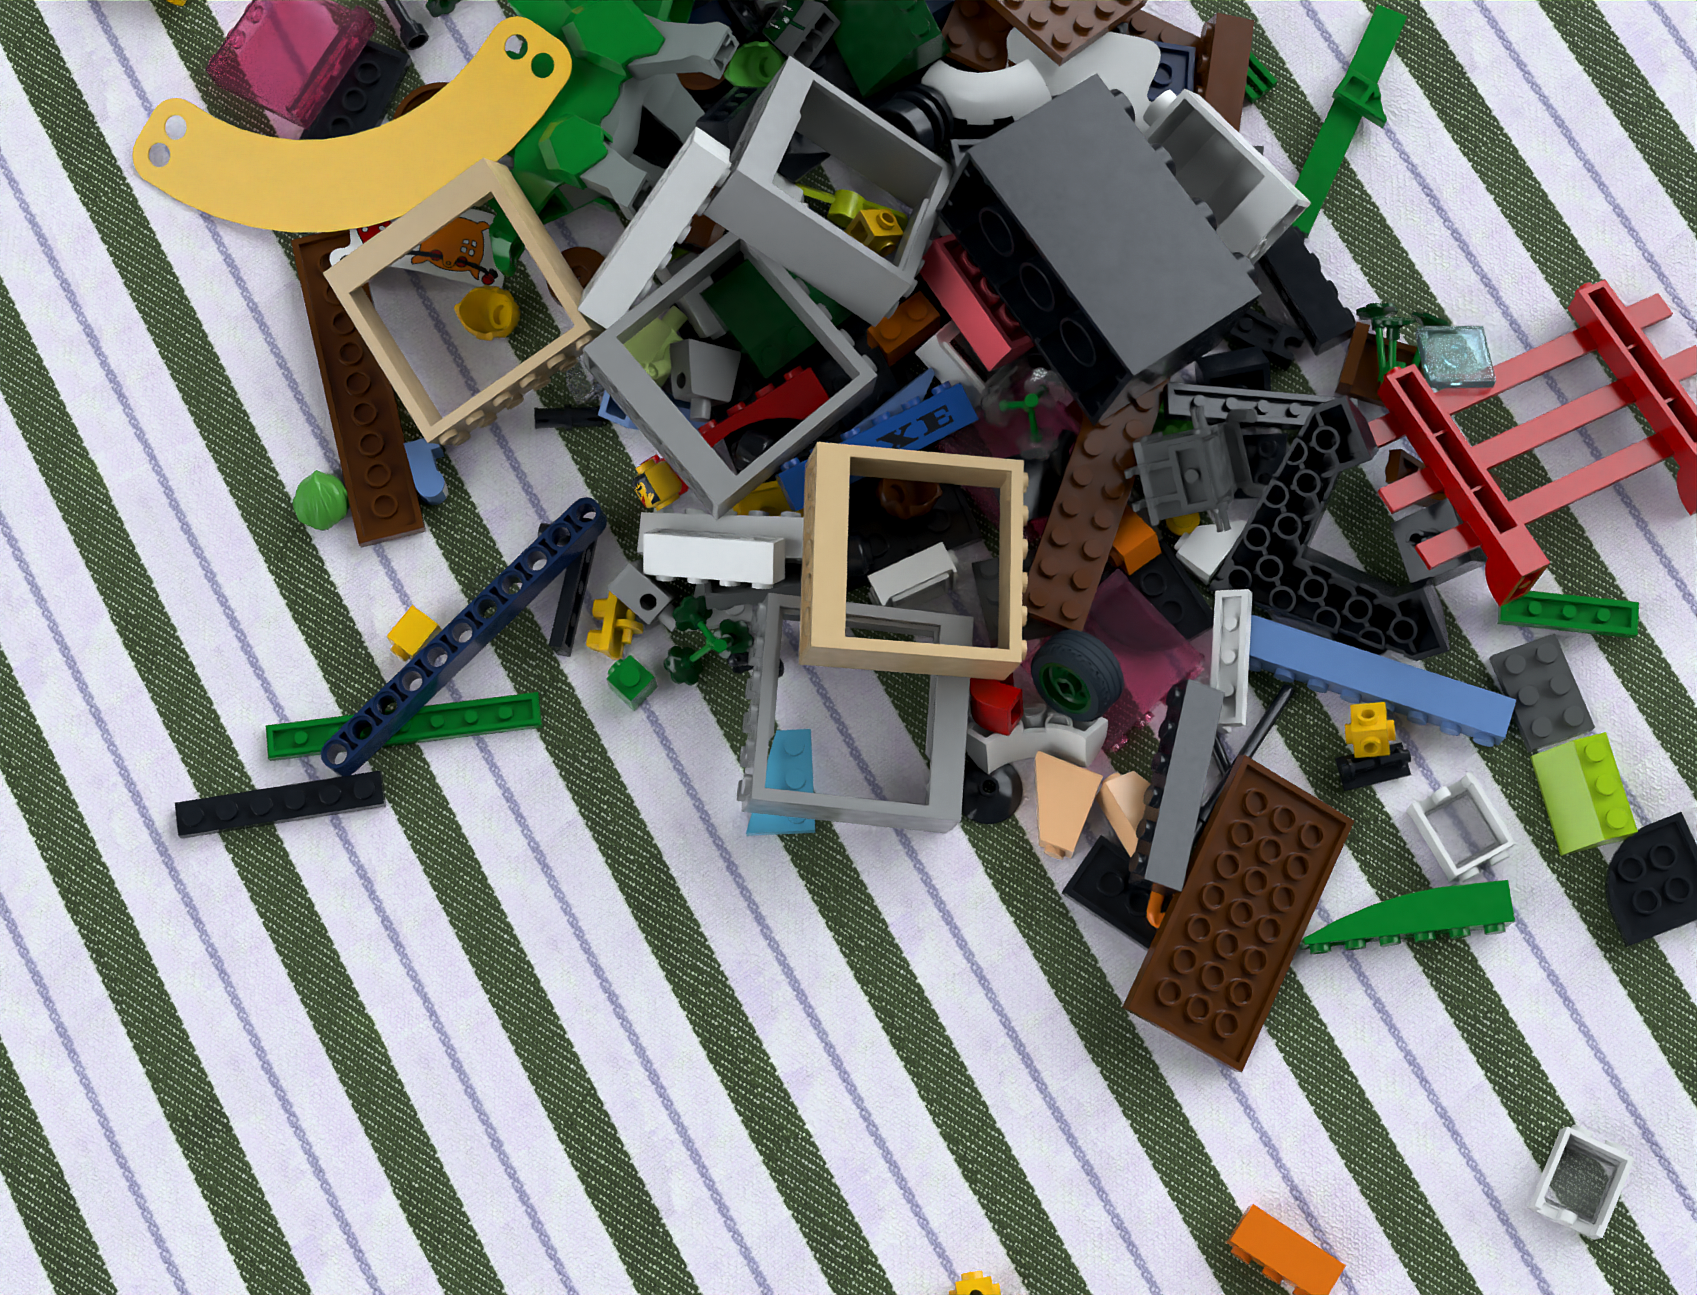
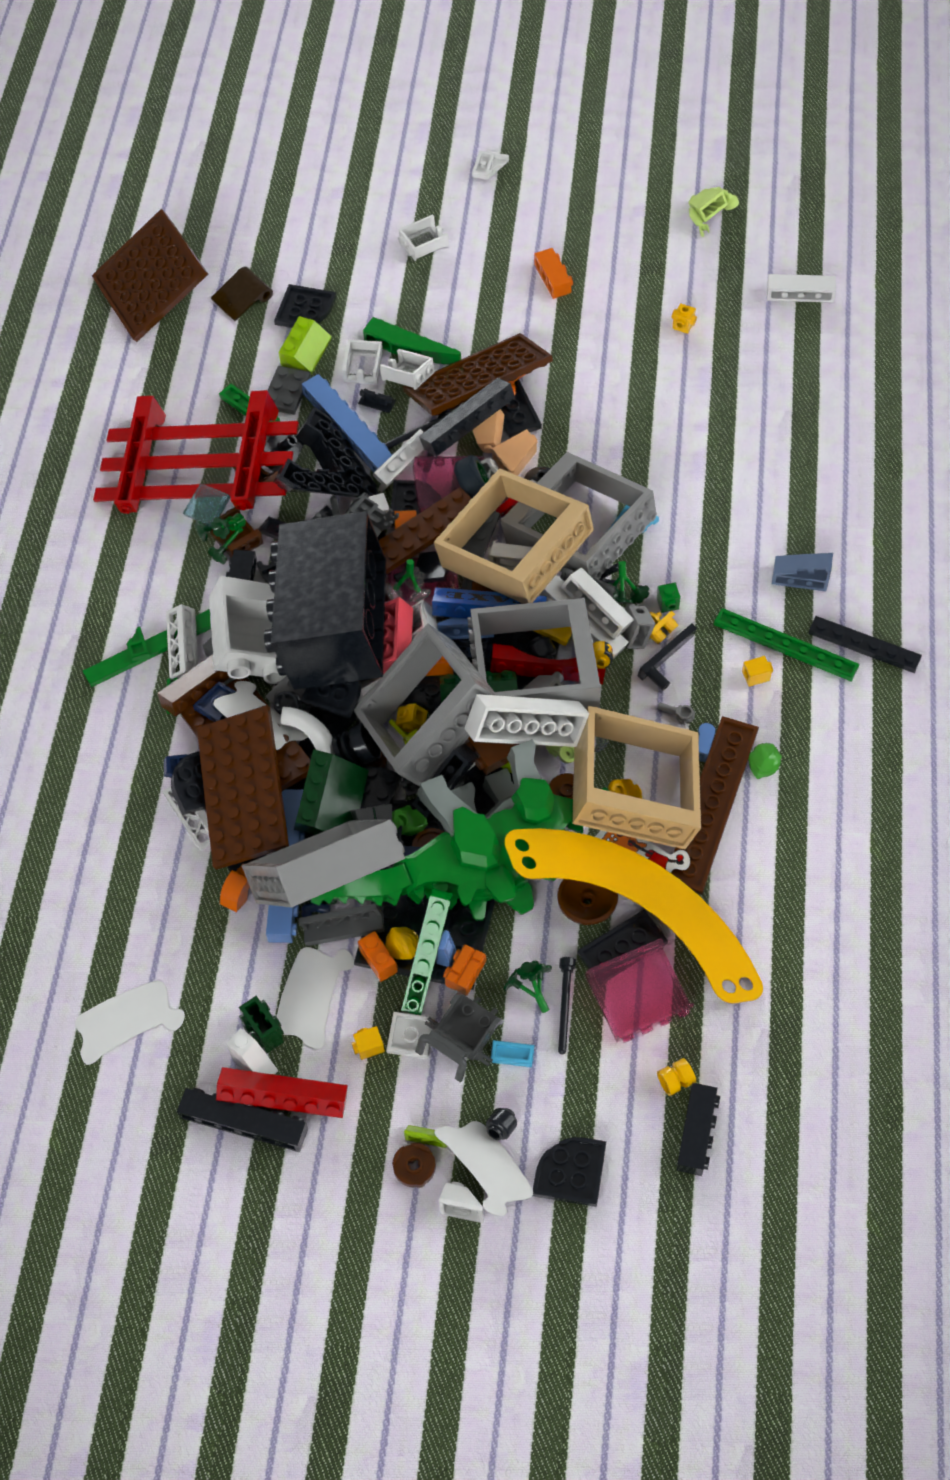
camera: 145 degrees left, 15 degrees down
dark blue beam [321,497,607,776] -> none
yellow brick [1345,702,1396,758] -> none
none -> white fence [166,604,198,680]
none -> white window [380,349,434,390]
none -> light grey plate [657,702,695,724]
none -> sand blue wedge [771,553,833,591]

